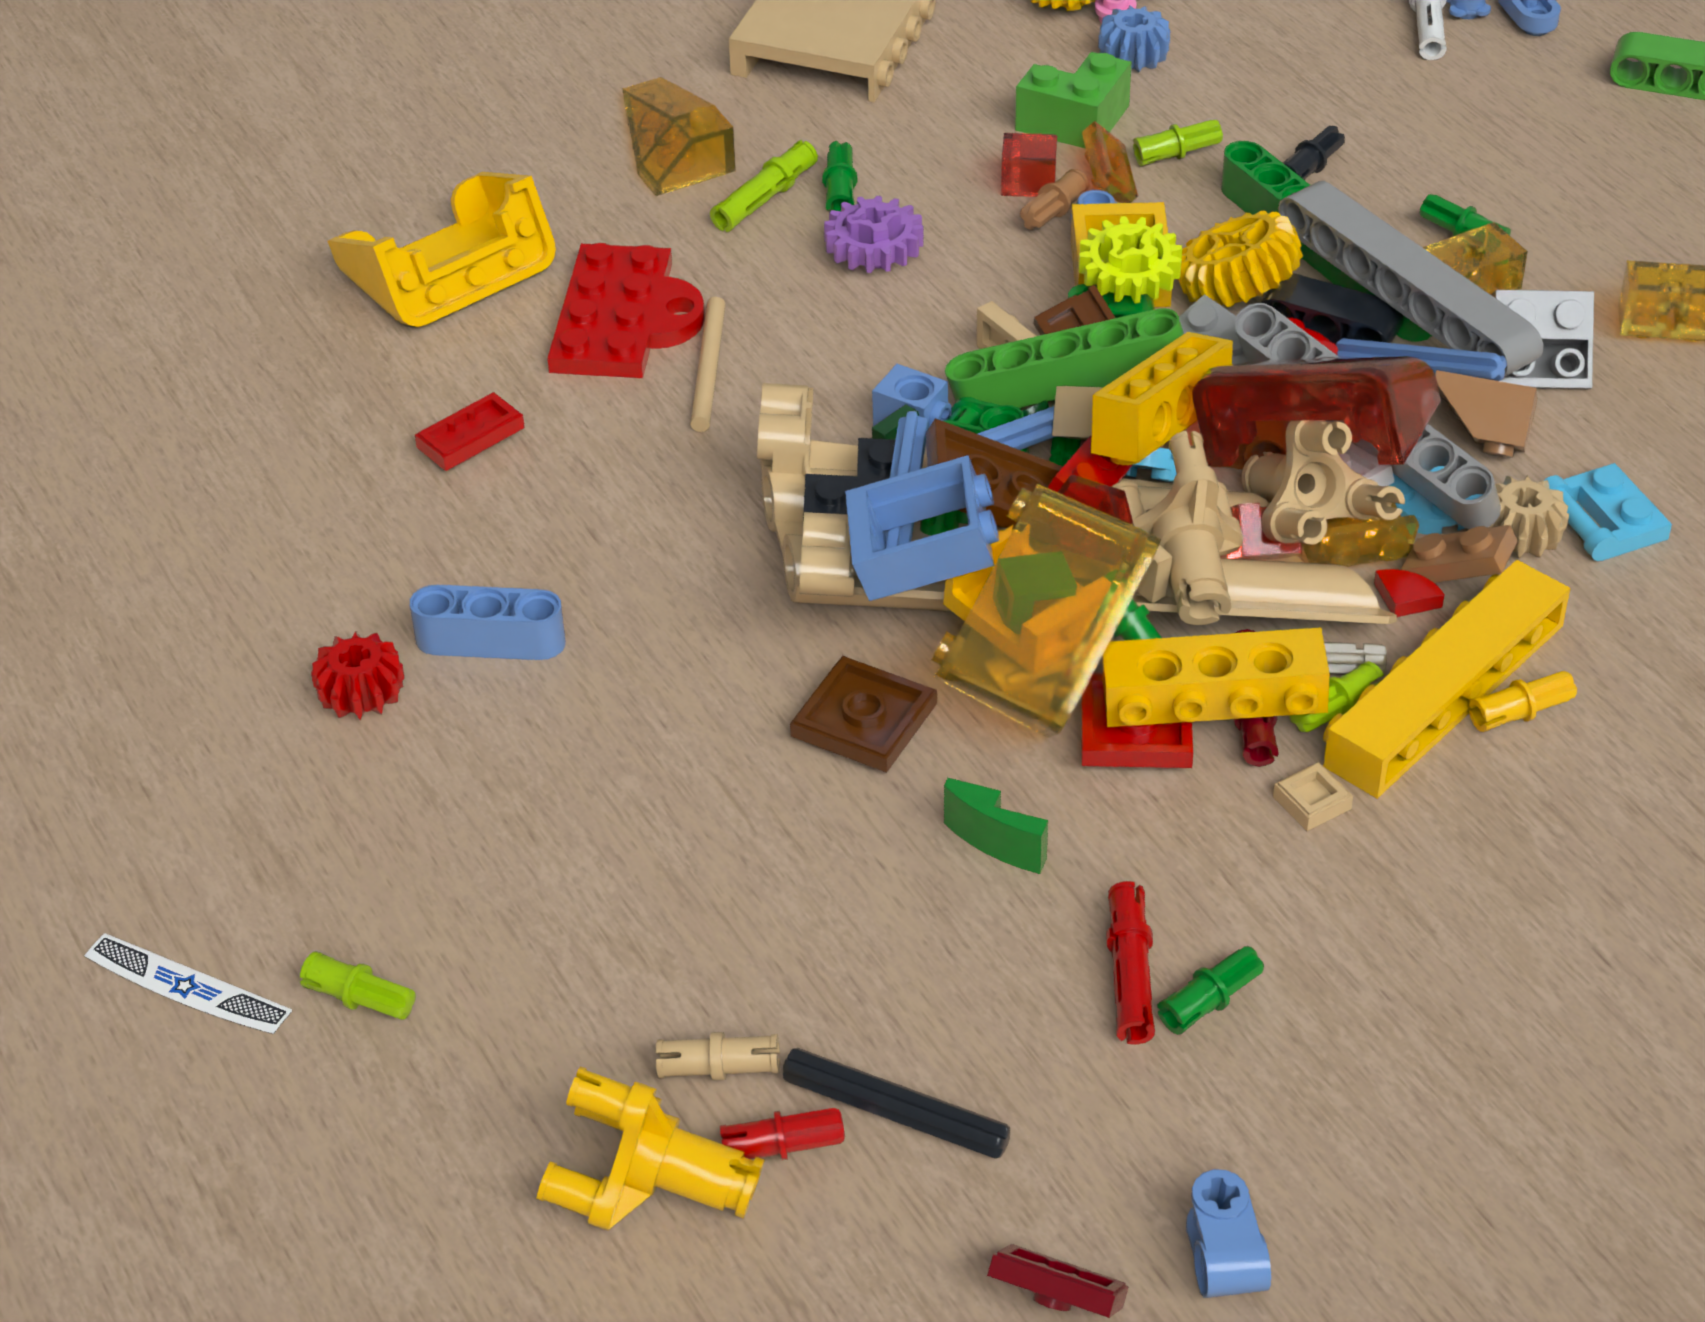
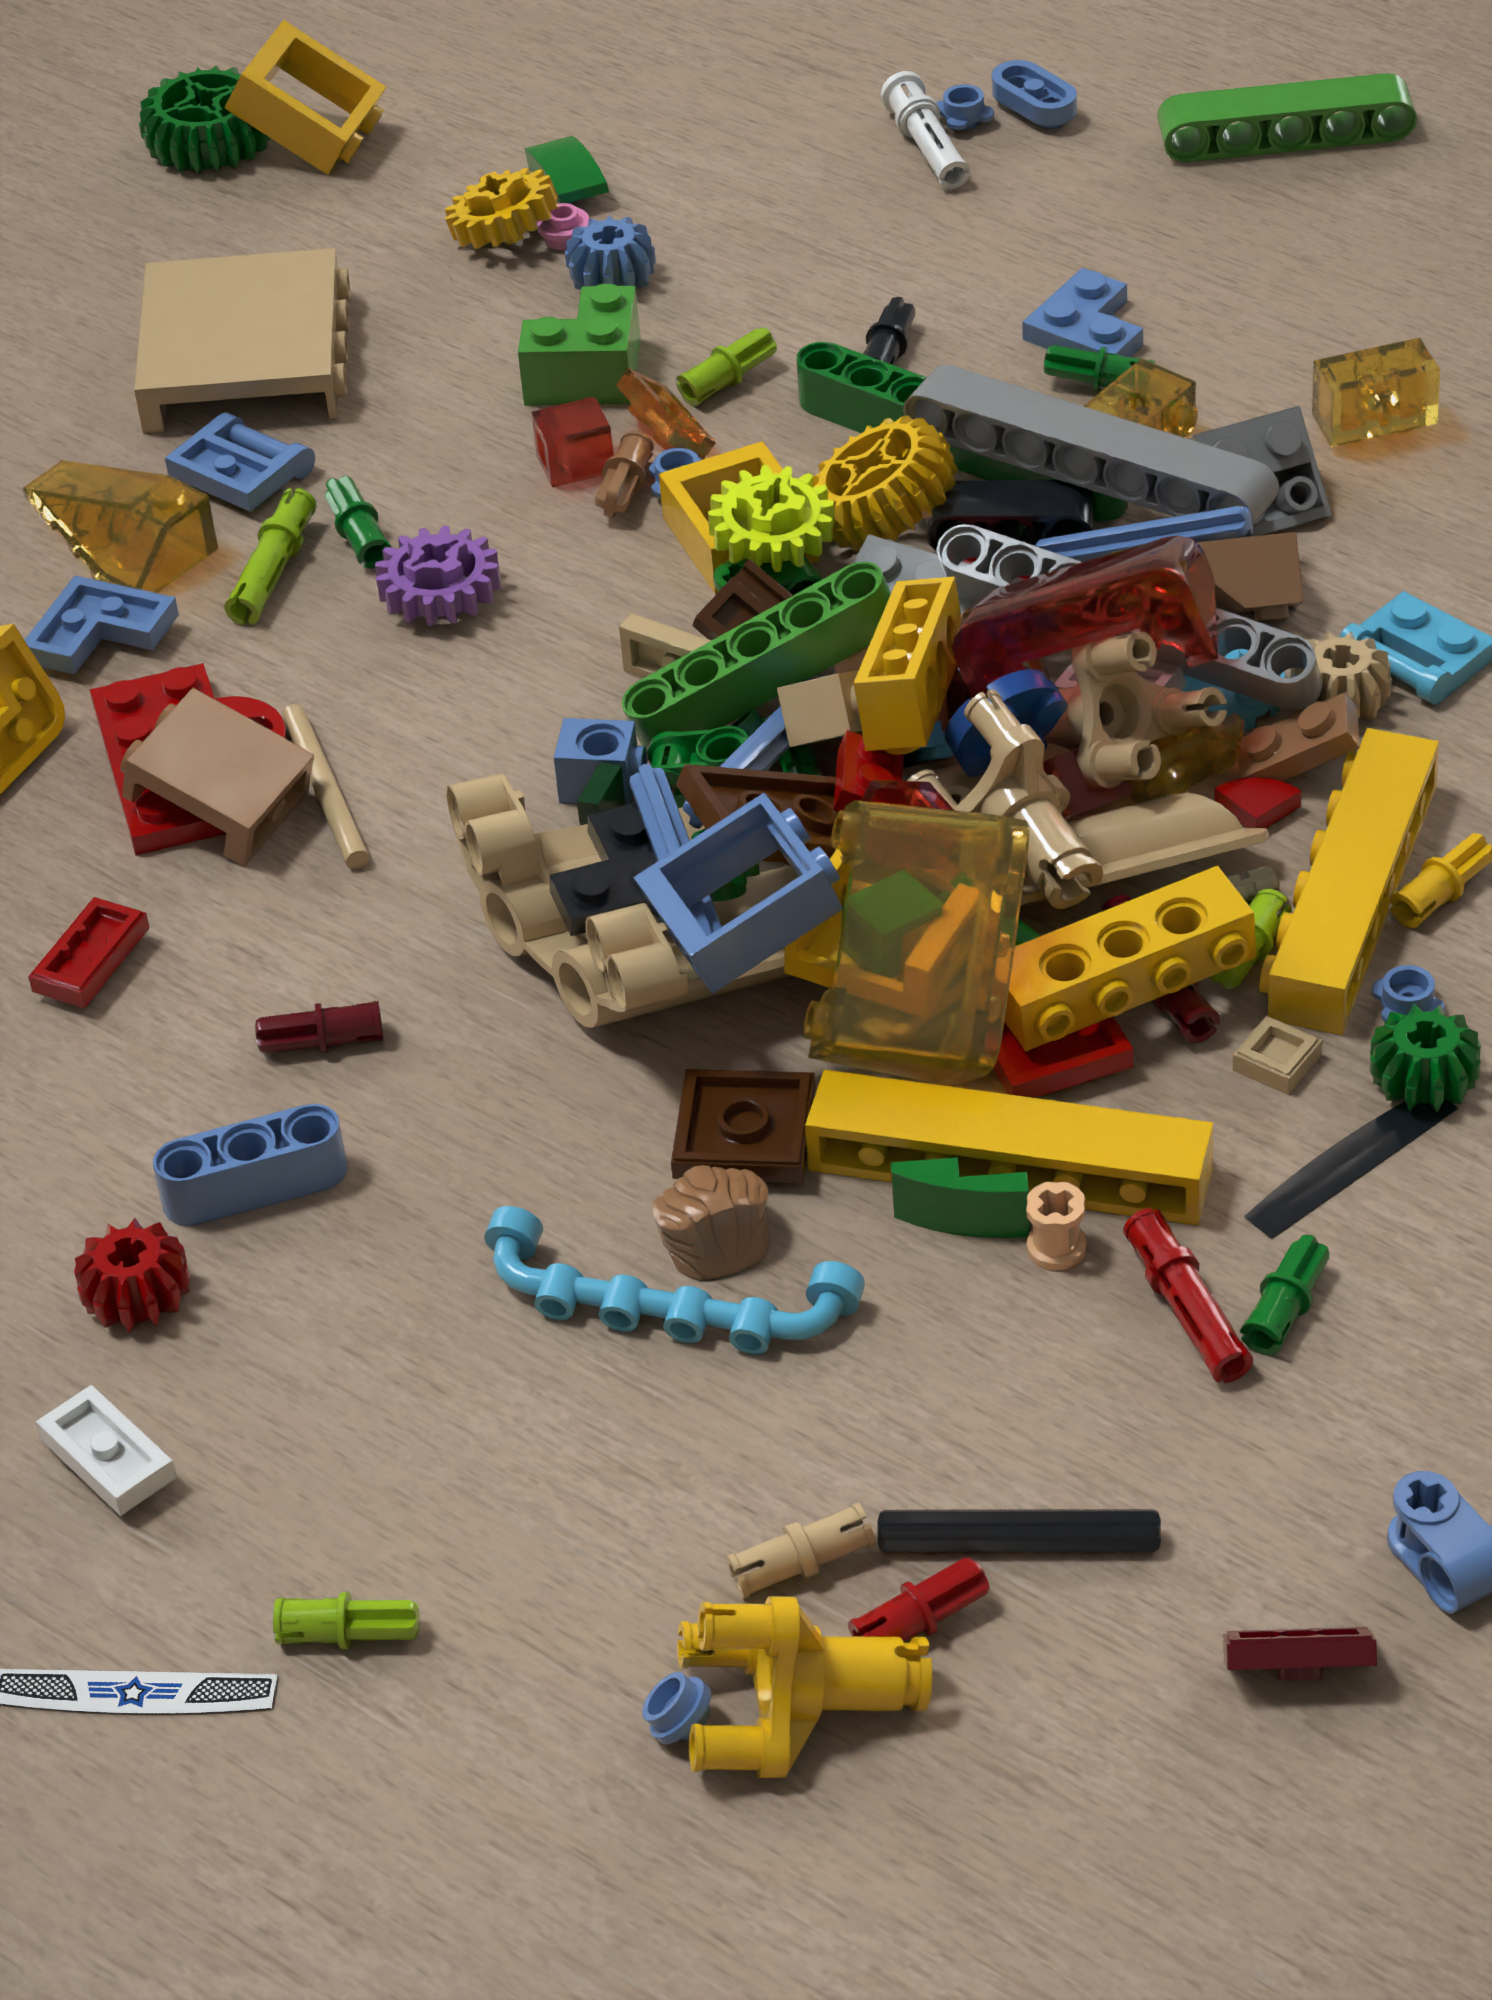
camera: 20 degrees left, 0 degrees up
none -> medium blue plate [25,576,179,675]
none -> white plate [35,1385,177,1516]
none -> medium nougat panel [120,688,314,867]
none -> medium blue plate [165,413,315,512]
none -> dark red axle [255,1000,384,1054]
none -> medium azure bar [484,1206,865,1355]
none -> medium blue plate [642,1672,711,1744]
none -> medium nougat hair [652,1165,770,1280]
none -> yellow brick [805,1069,1213,1226]
none -> blue plate [945,669,1068,777]
none -> medium blue plate [1022,268,1143,357]
none -> light nougat bush [1026,1182,1087,1271]
none -> black sticker [1244,1100,1458,1238]
none -> green gear [1370,1003,1481,1113]
none -> medium blue plate [1372,965,1444,1022]

